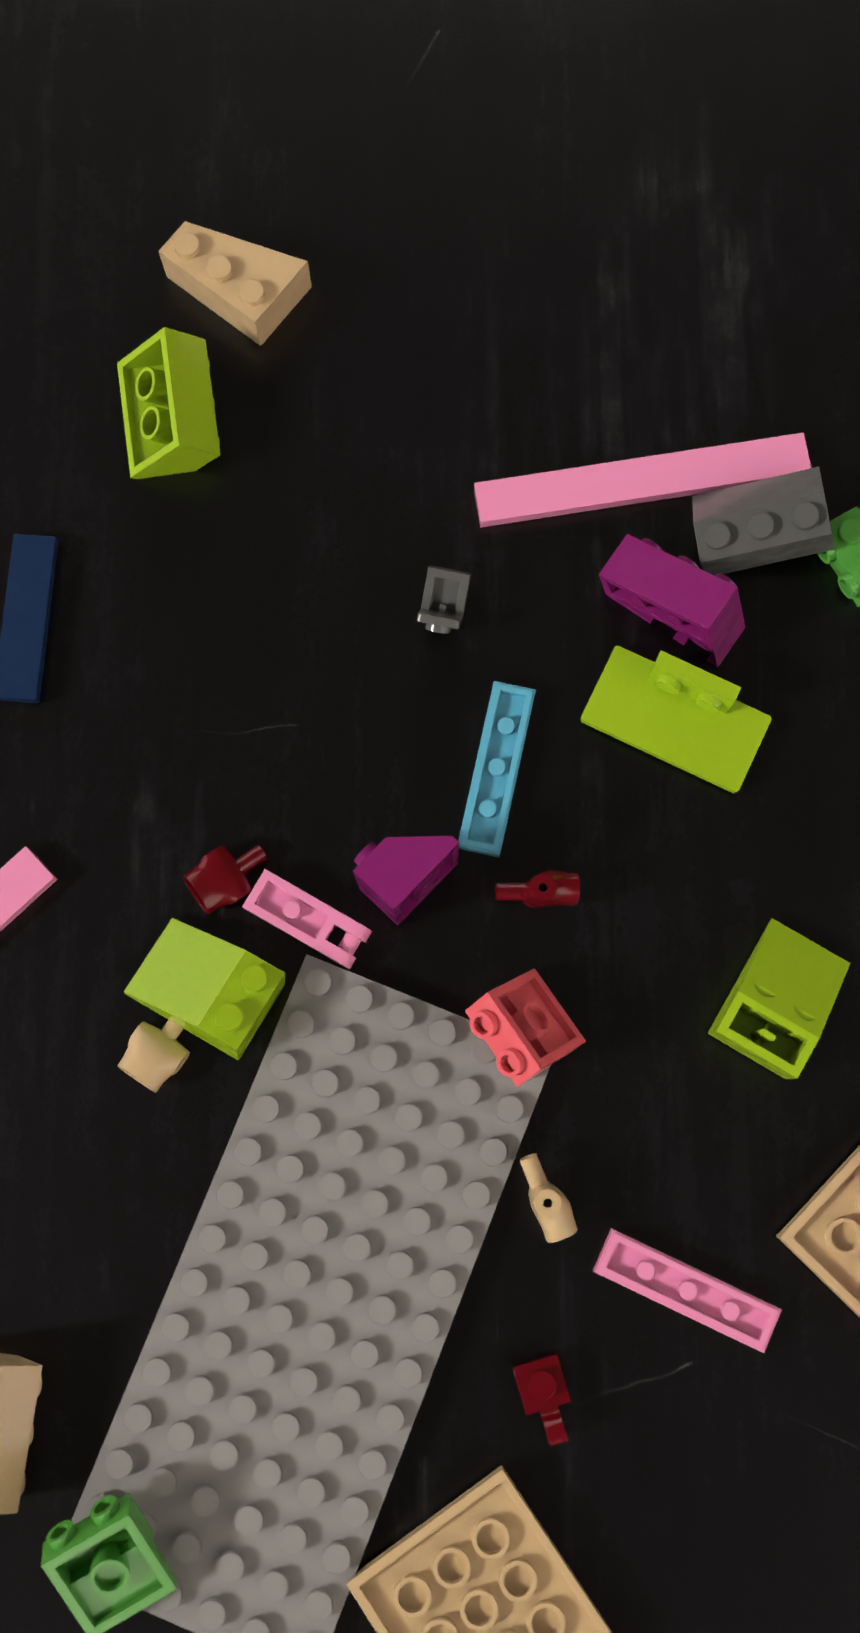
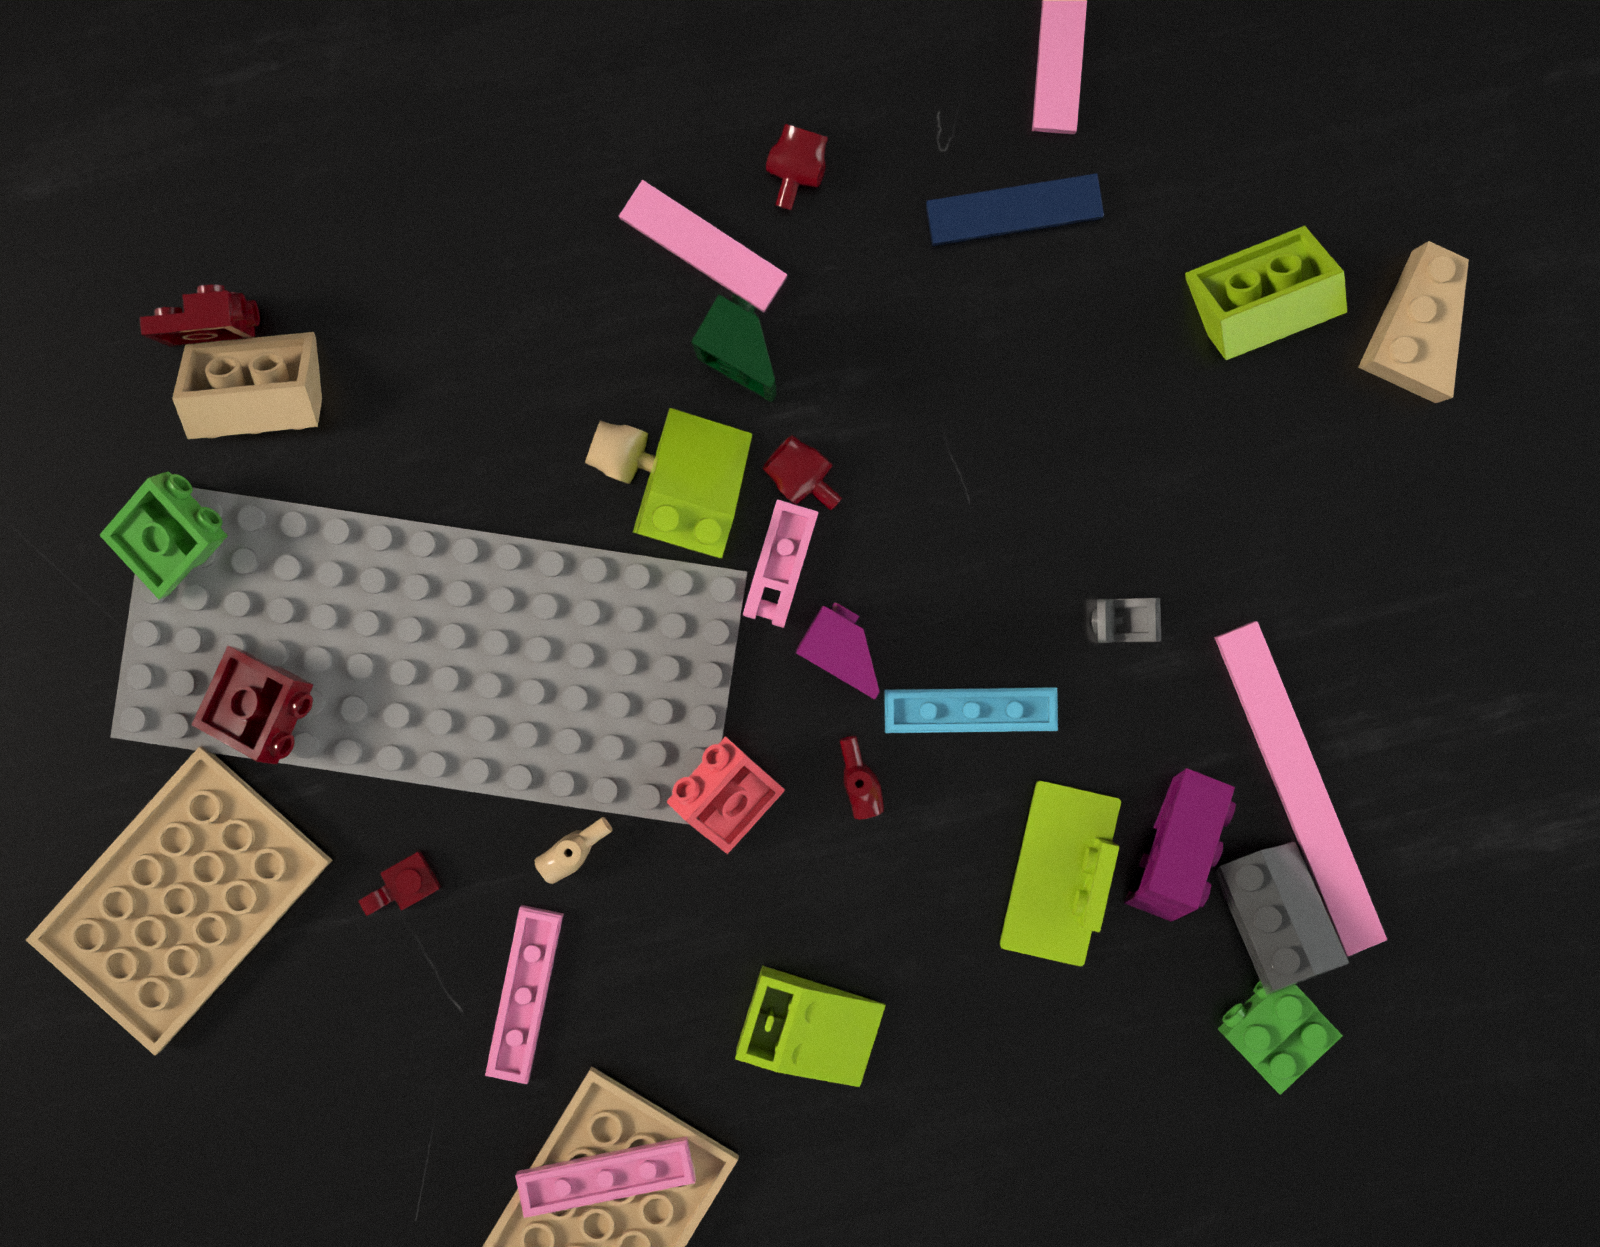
camera: 75 degrees right, 10 degrees up
none -> dark red plate [191,645,313,764]
none -> dark green slope [691,294,776,402]

